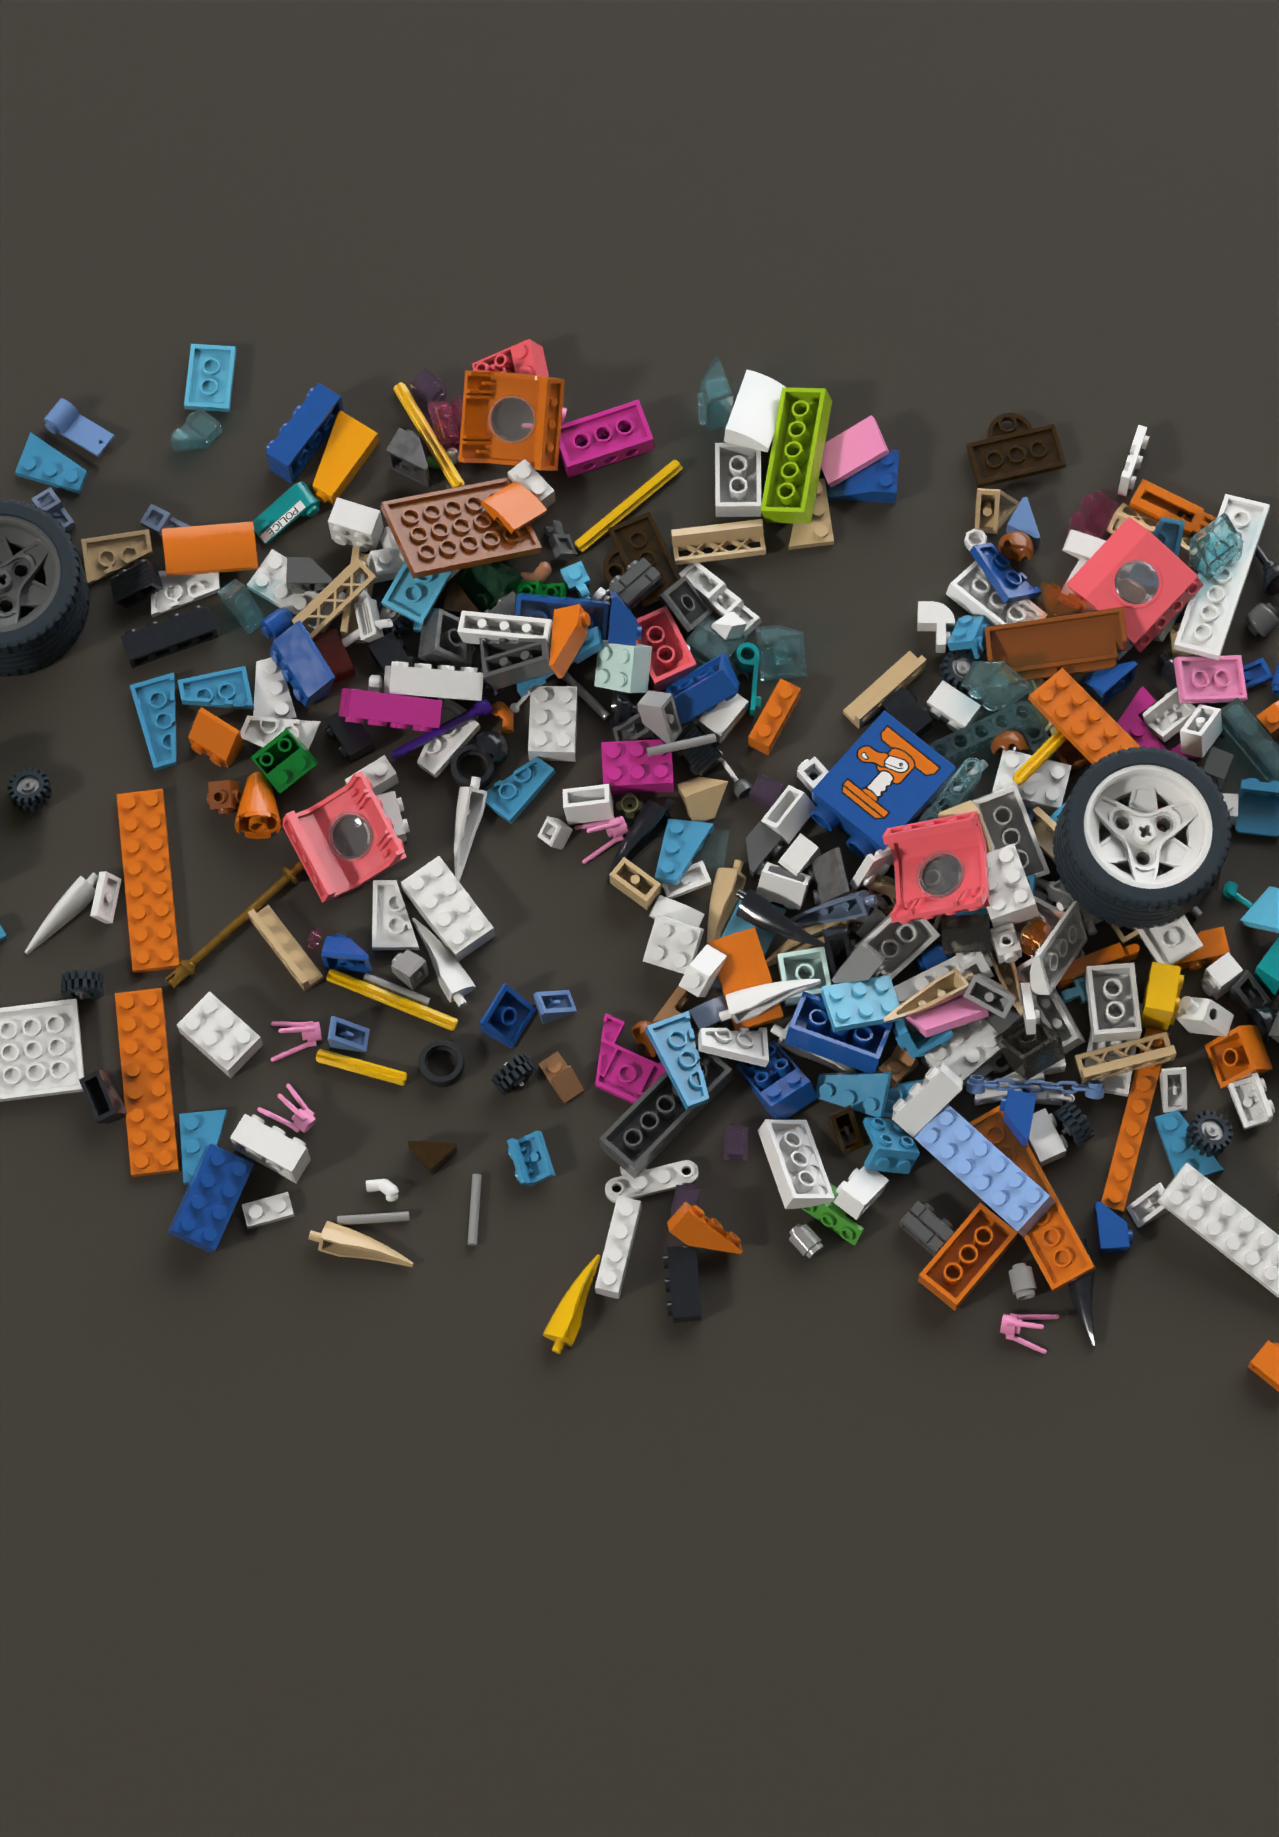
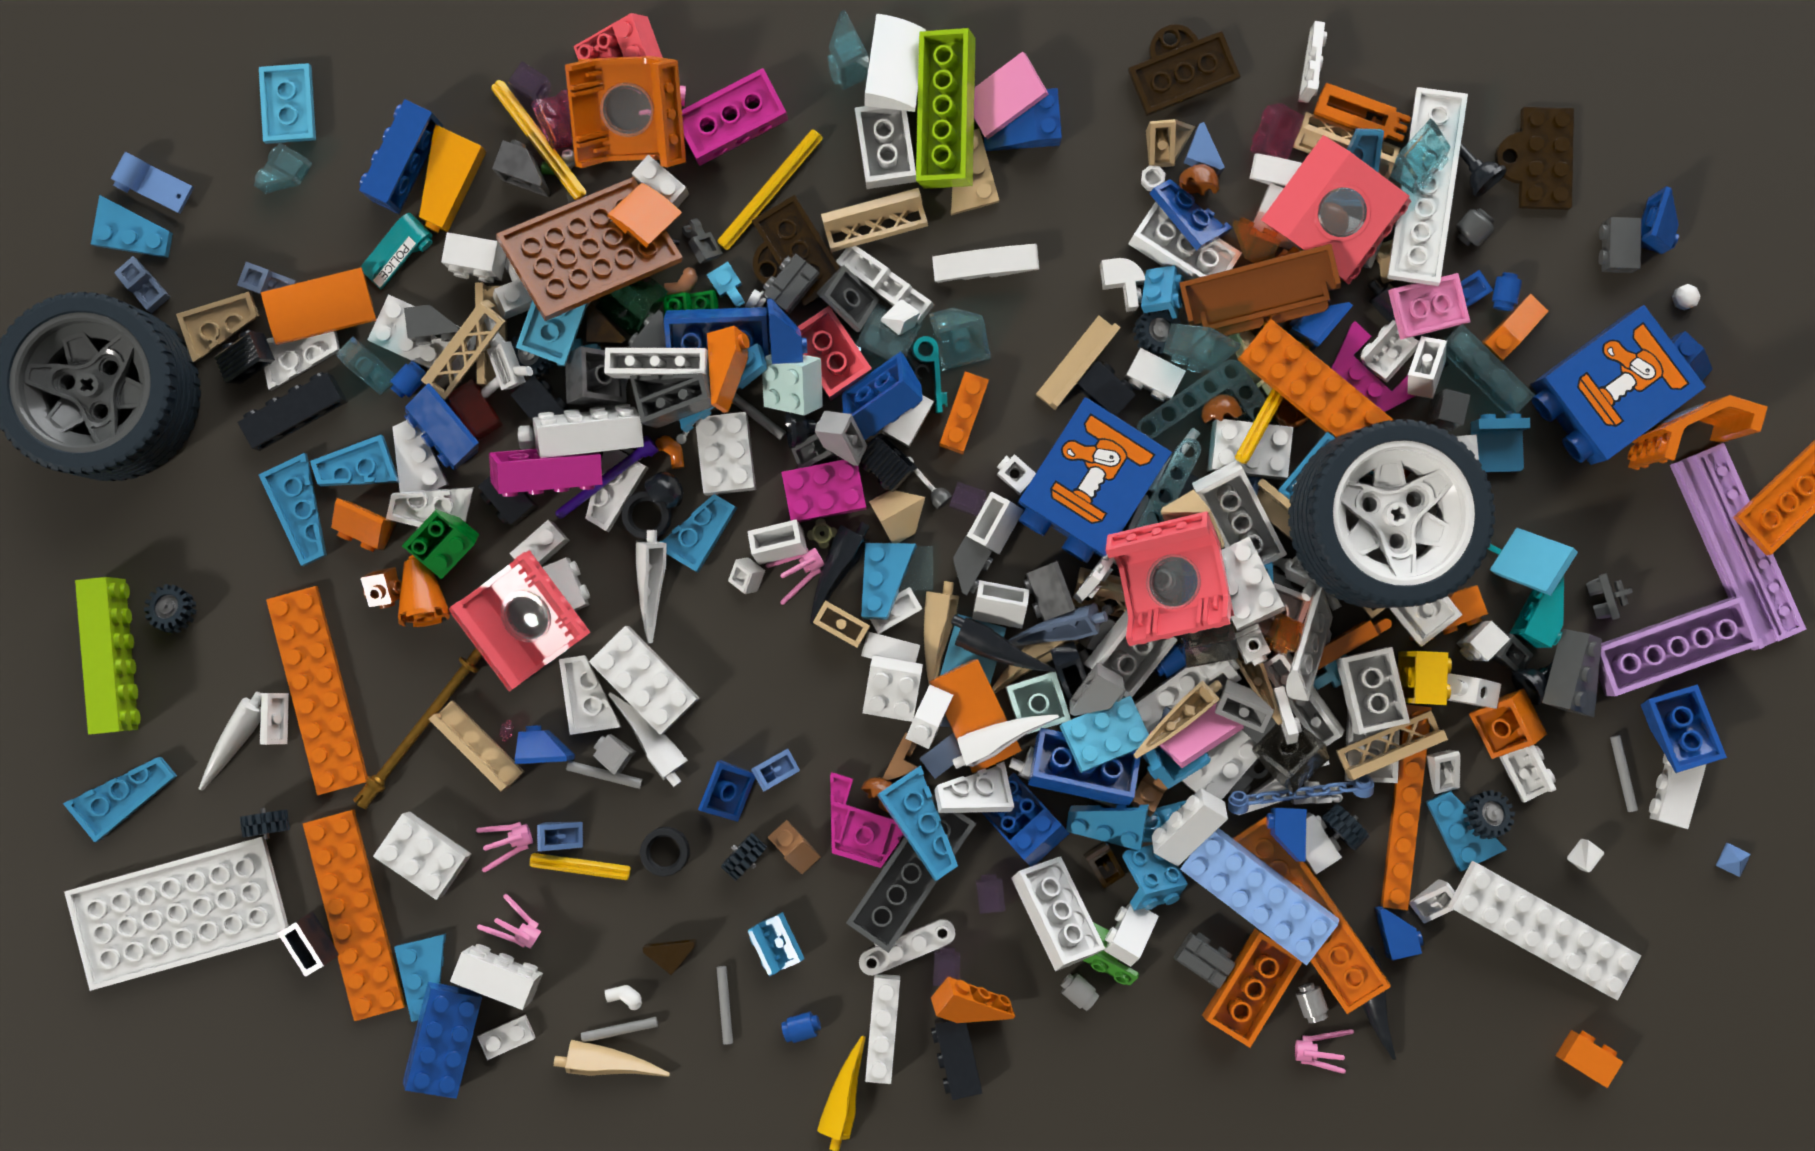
camera: 10 degrees left, 15 degrees up
yellow axle [326,969,458,1031] -> none
light grey bar [646,733,717,757] -> none
white slope [778,833,821,876] -> none
none -> blue brick [781,1011,821,1043]
none -> white slope [932,244,1039,283]

